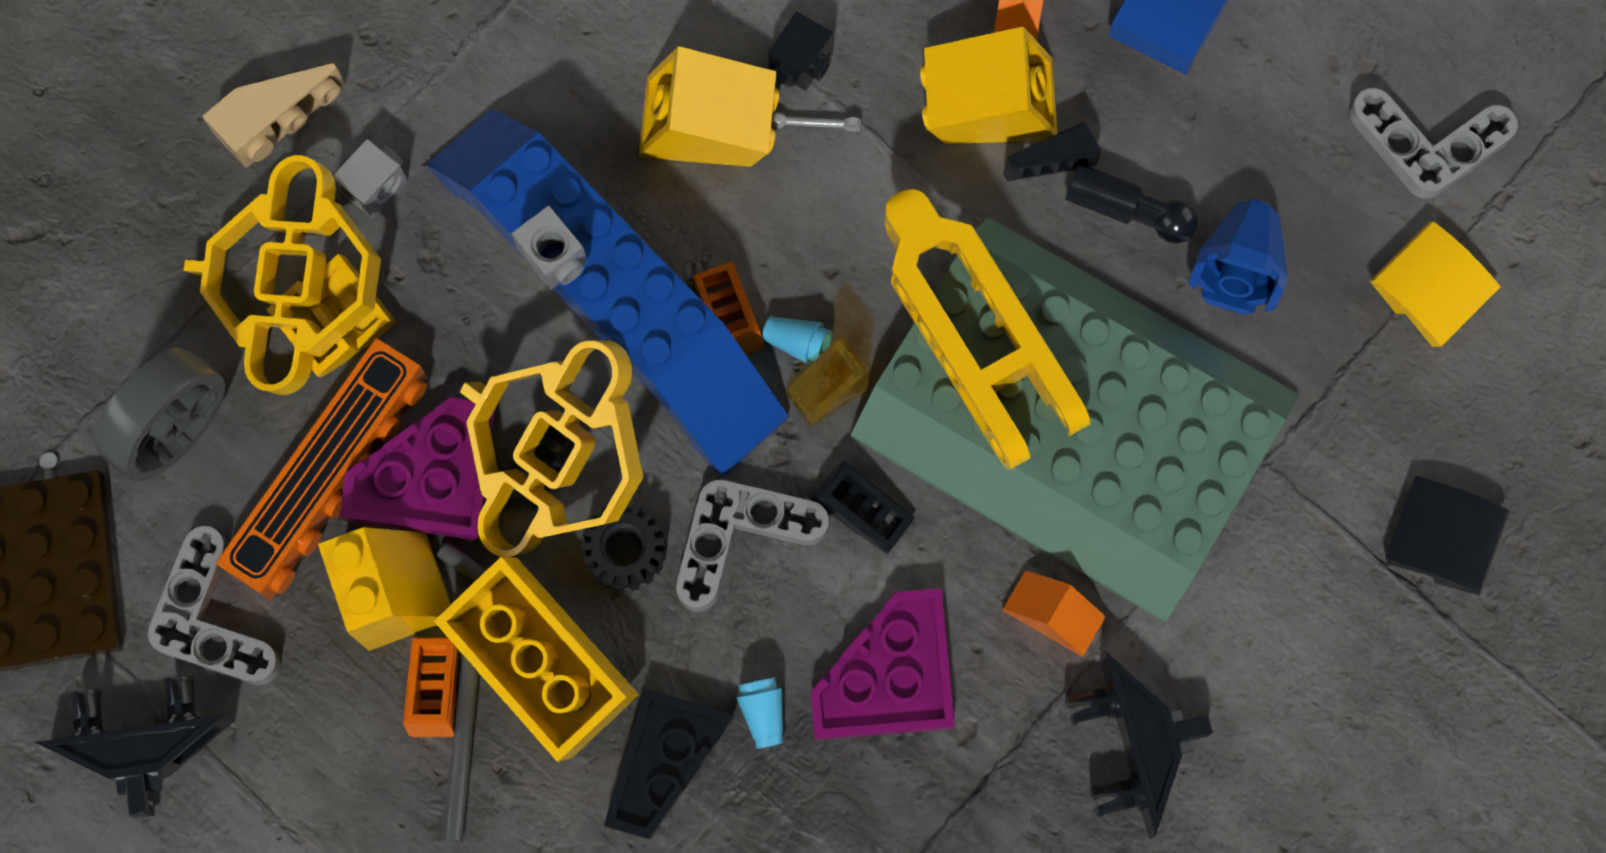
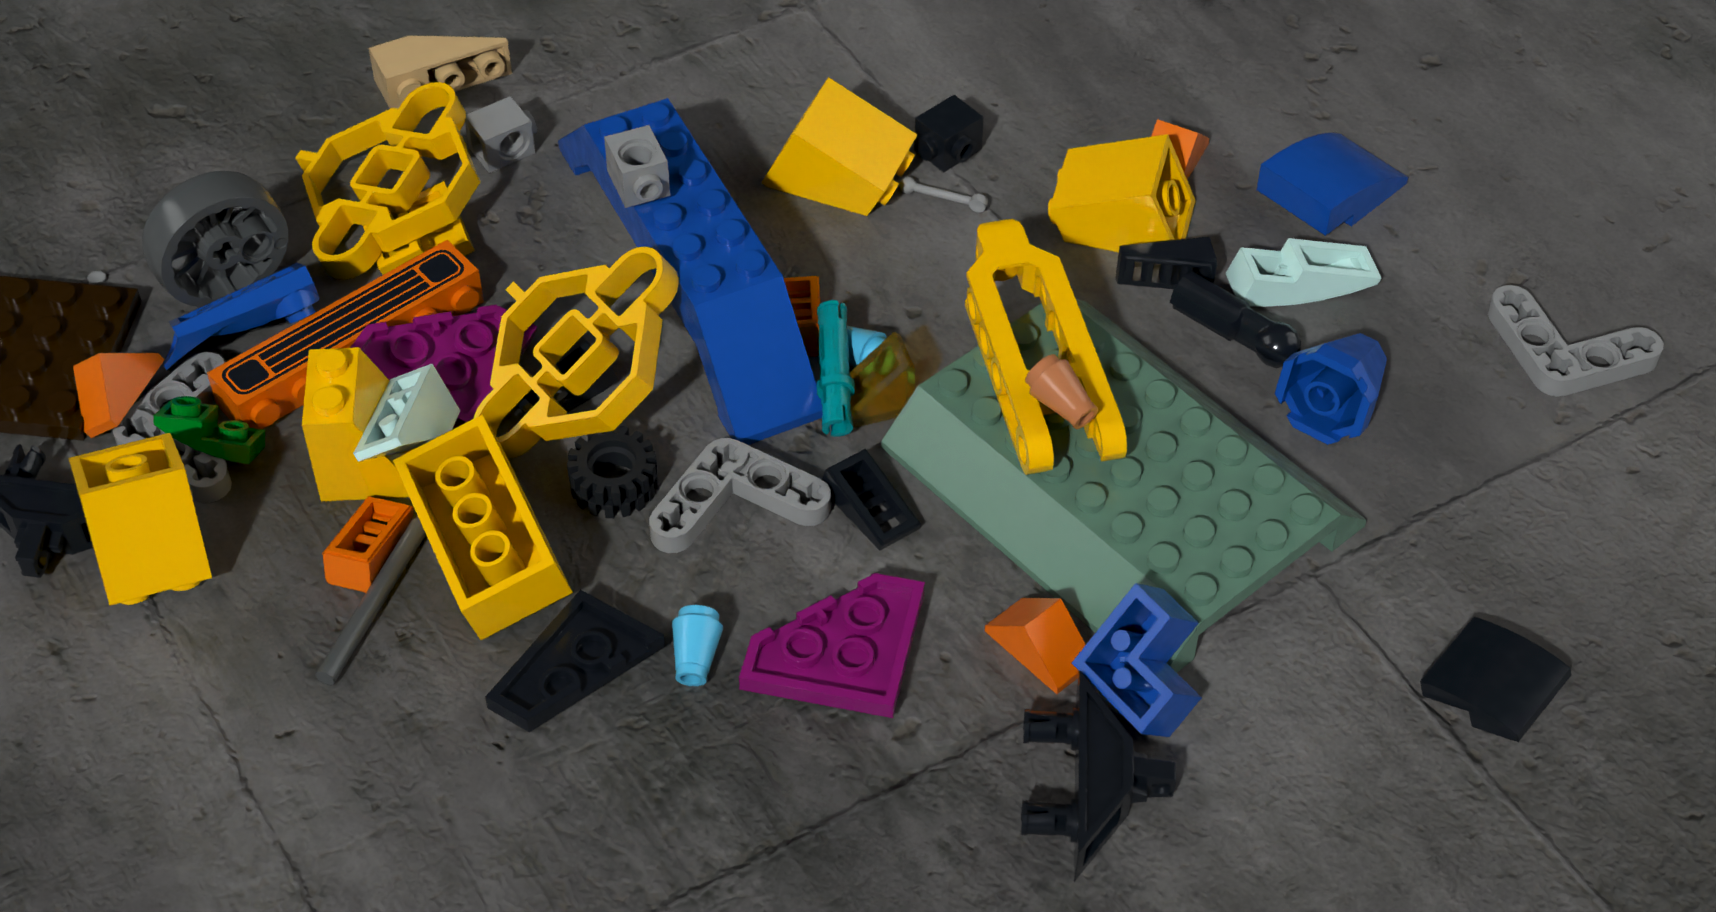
camera: 15 degrees right, 25 degrees down
yellow slope [1370,221,1501,347] -> none
none -> yellow slope [69,433,212,605]
none -> orange slope [73,353,165,438]
none -> green slope [153,396,265,464]
none -> blue slope [163,263,320,370]
none -> light aqua slope [353,364,460,462]
none -> teal pin [817,300,855,437]
none -> nougat cone [1025,354,1098,429]
none -> blue brick [1072,583,1202,737]
none -> light aqua slope [1225,238,1382,307]

